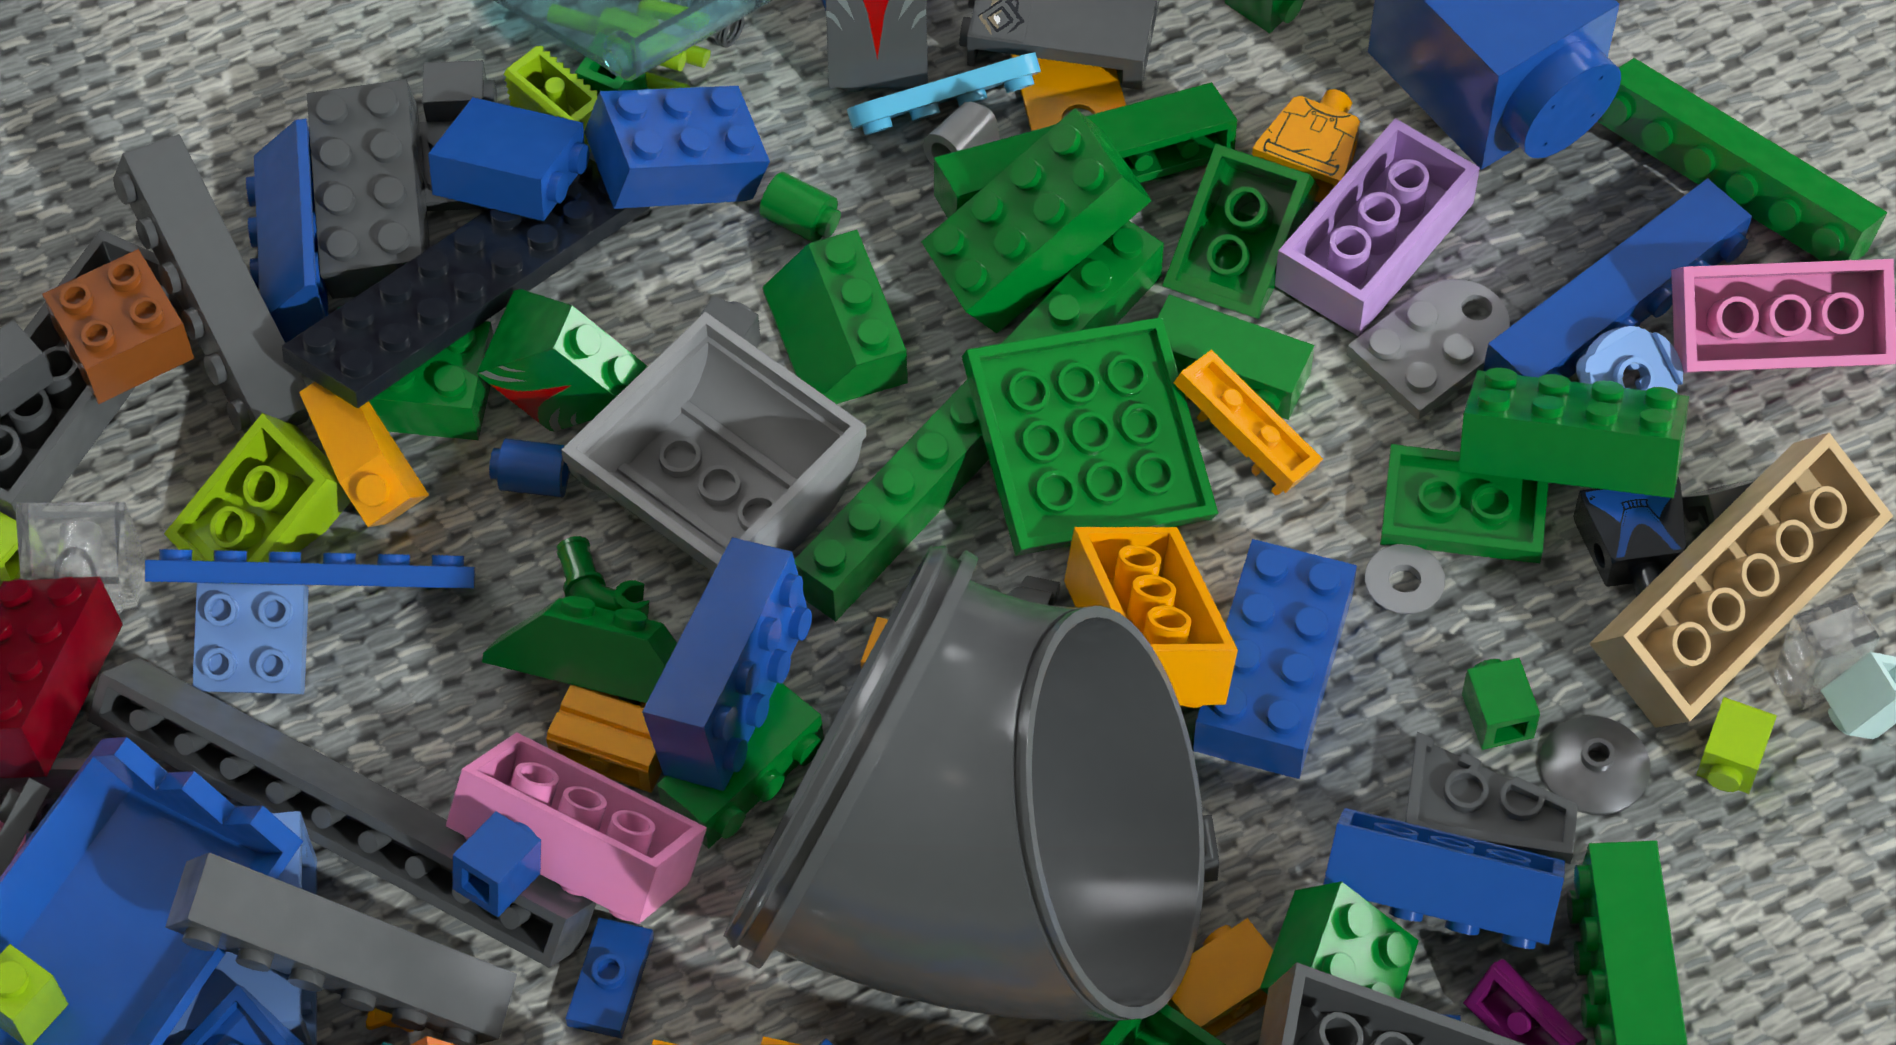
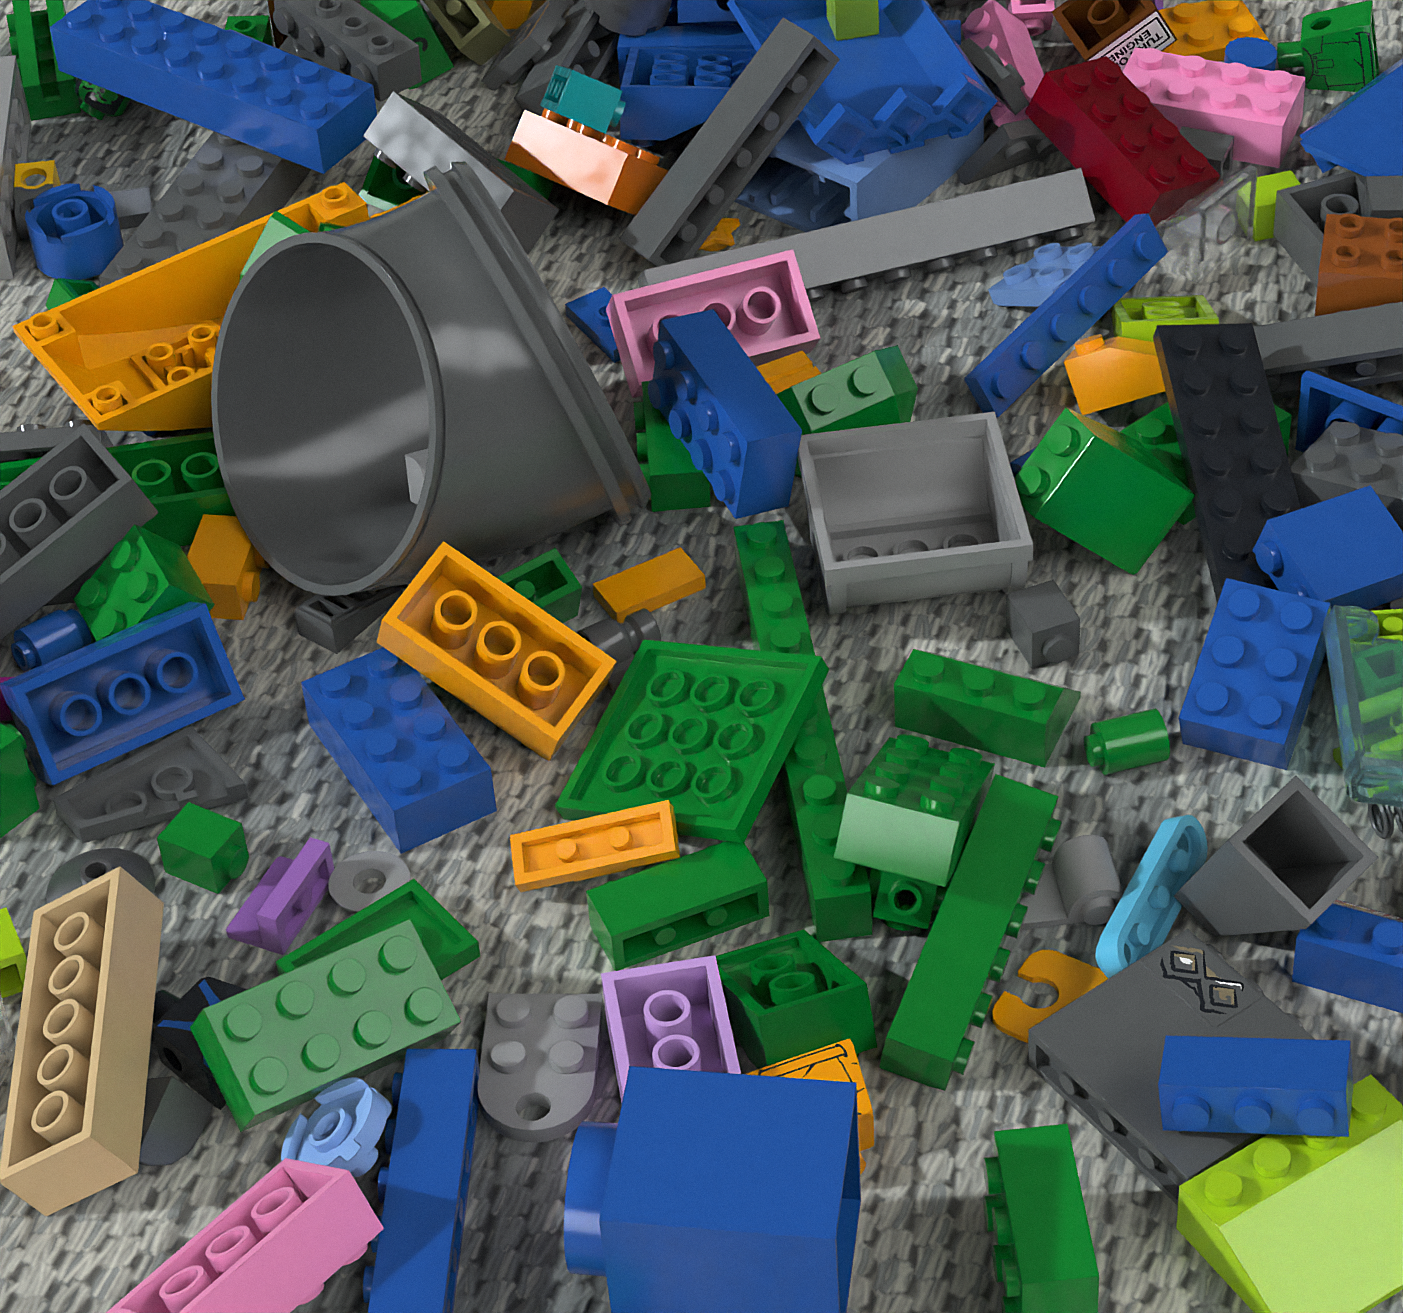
camera: 135 degrees right, 15 degrees down
blue brick [453,811,541,917] -> none
none -> medium lavender panel [226,837,334,955]

